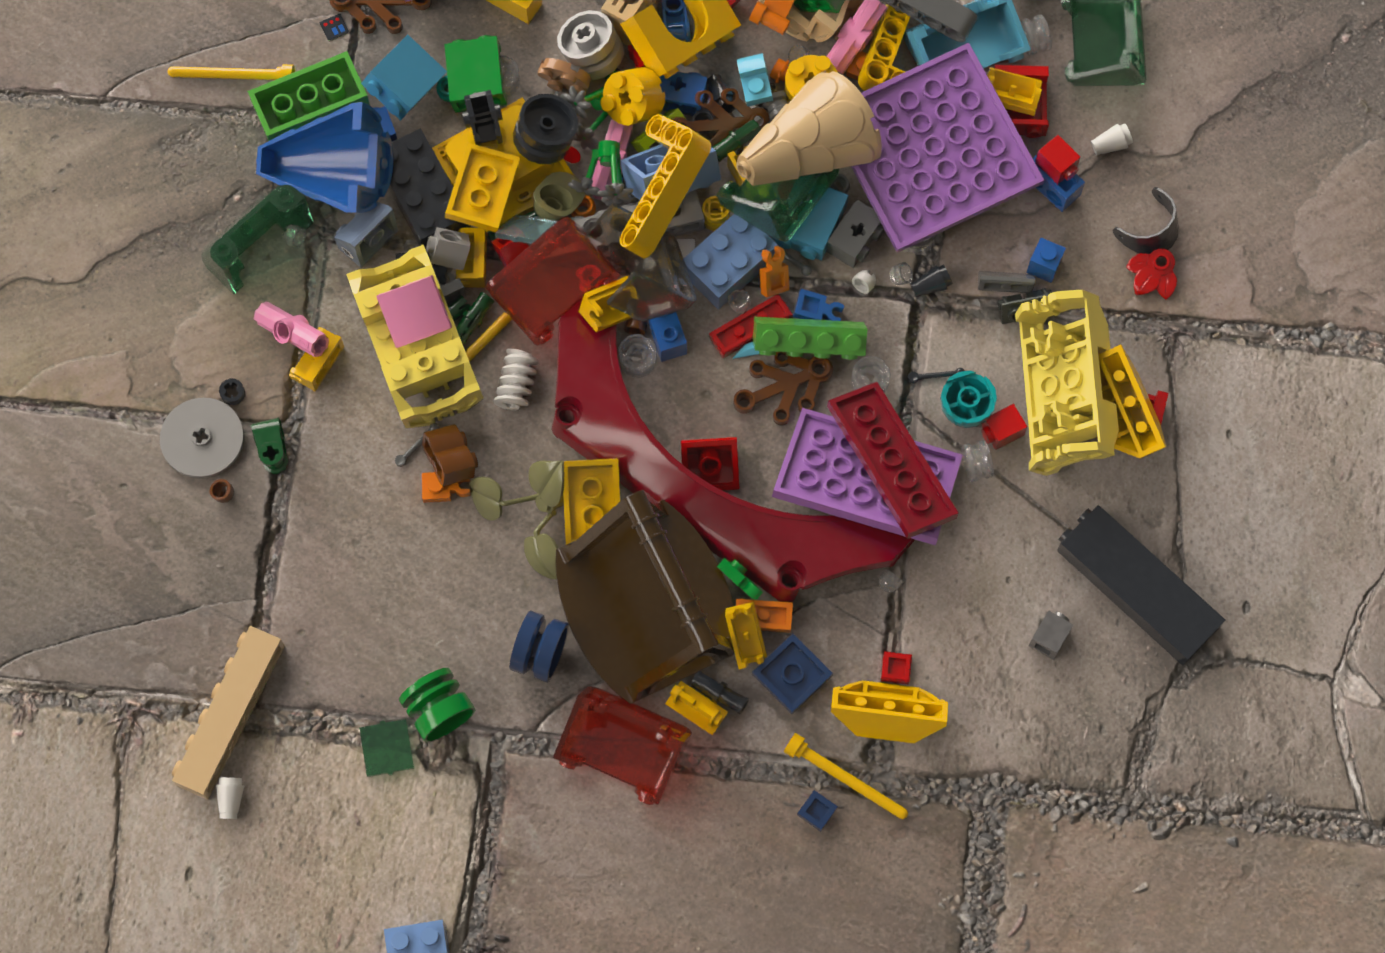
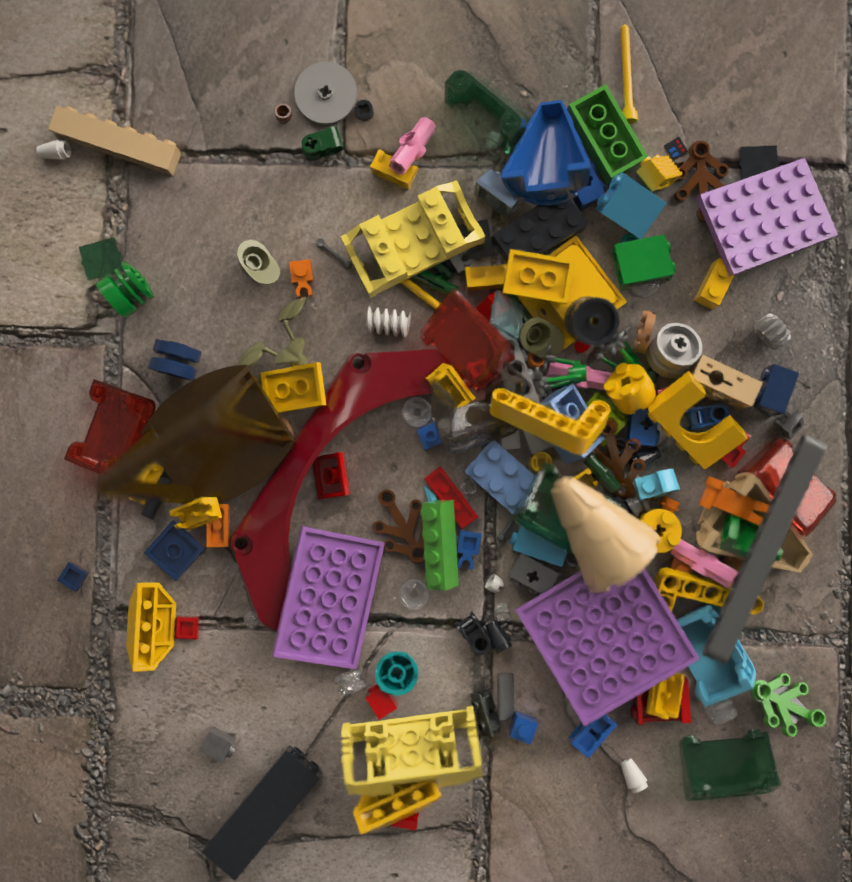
camera: 90 degrees right, 15 degrees up
bright pink slope [376,275,452,348] -> none
reddish brown brick [422,424,478,486] -> none
light grey brick [426,227,471,270] -> none
black hinge [462,90,503,146] -> none
green plate [717,558,764,601] -> none
orange plate [759,246,789,297] -> none
yellow piece [783,732,908,819] -> none
dark red plate [827,382,959,539] -> none
black hinge [908,367,965,383] -> none
red brick [1035,135,1081,185] -> none
black piece [1113,187,1179,254] -> none
red plate [1126,249,1177,300] -> none
none -> piece [237,240,280,285]
none -> black piece [455,611,491,654]
none -> yellow brick [636,155,682,192]

